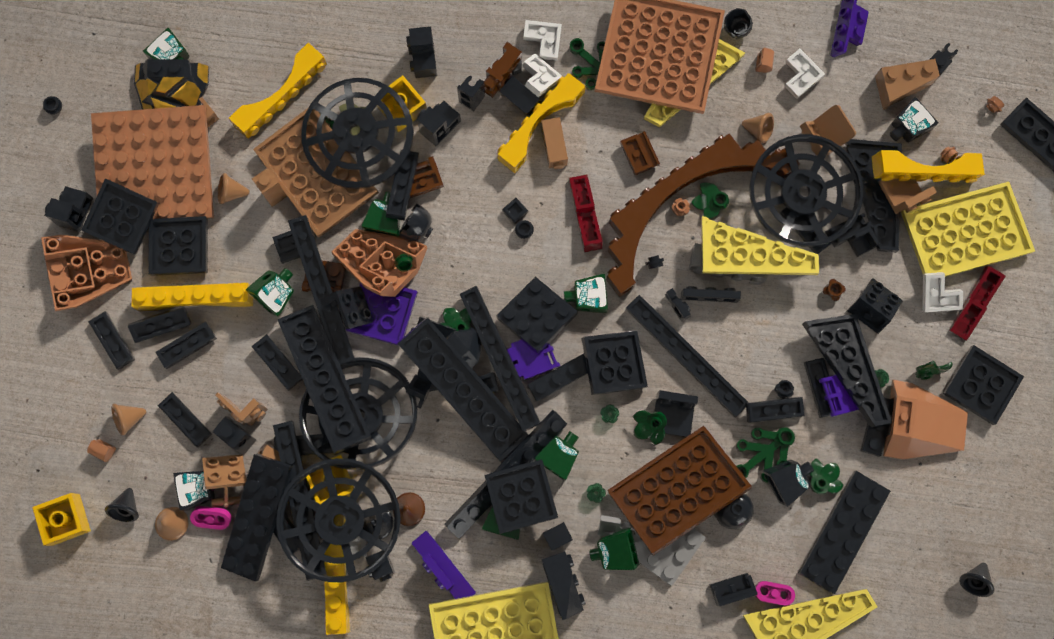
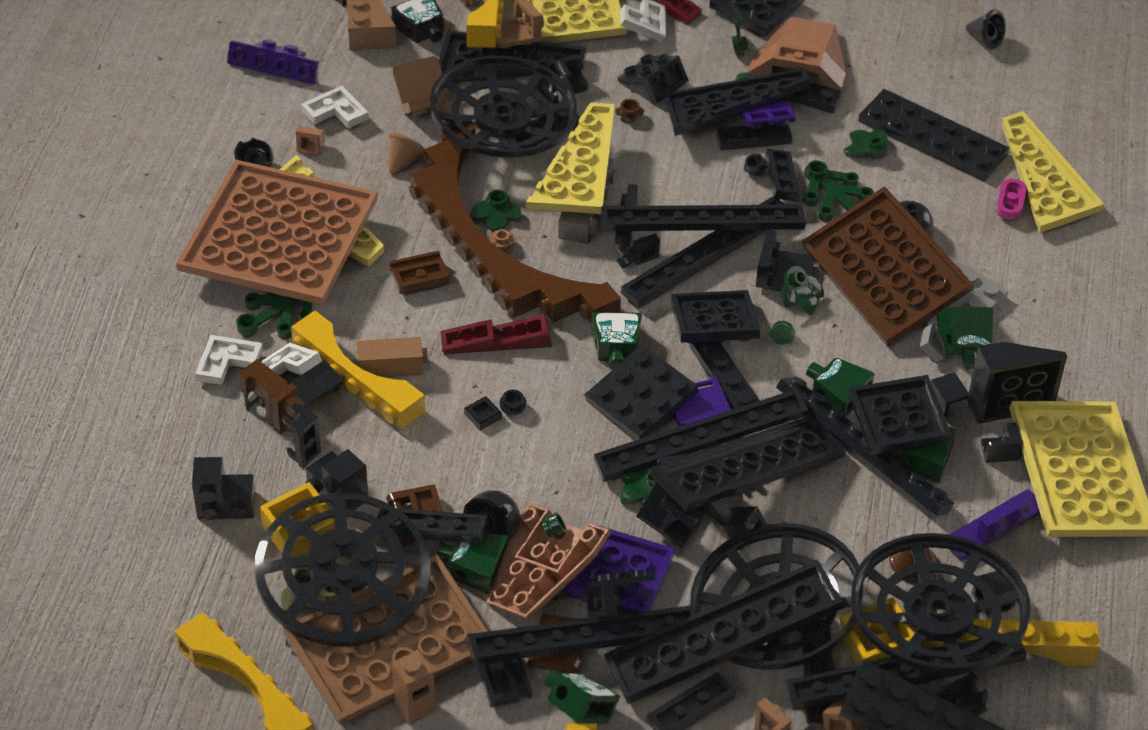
camera: 85 degrees left, 30 degrees down
clear green plate [587,483,606,503] -> none
black plate [645,255,664,269] -> none
black hinge [709,573,758,607] -> none
black torso [763,460,814,507] -> none
none -> black plate [600,204,806,232]
none -> black panel [980,422,1022,463]

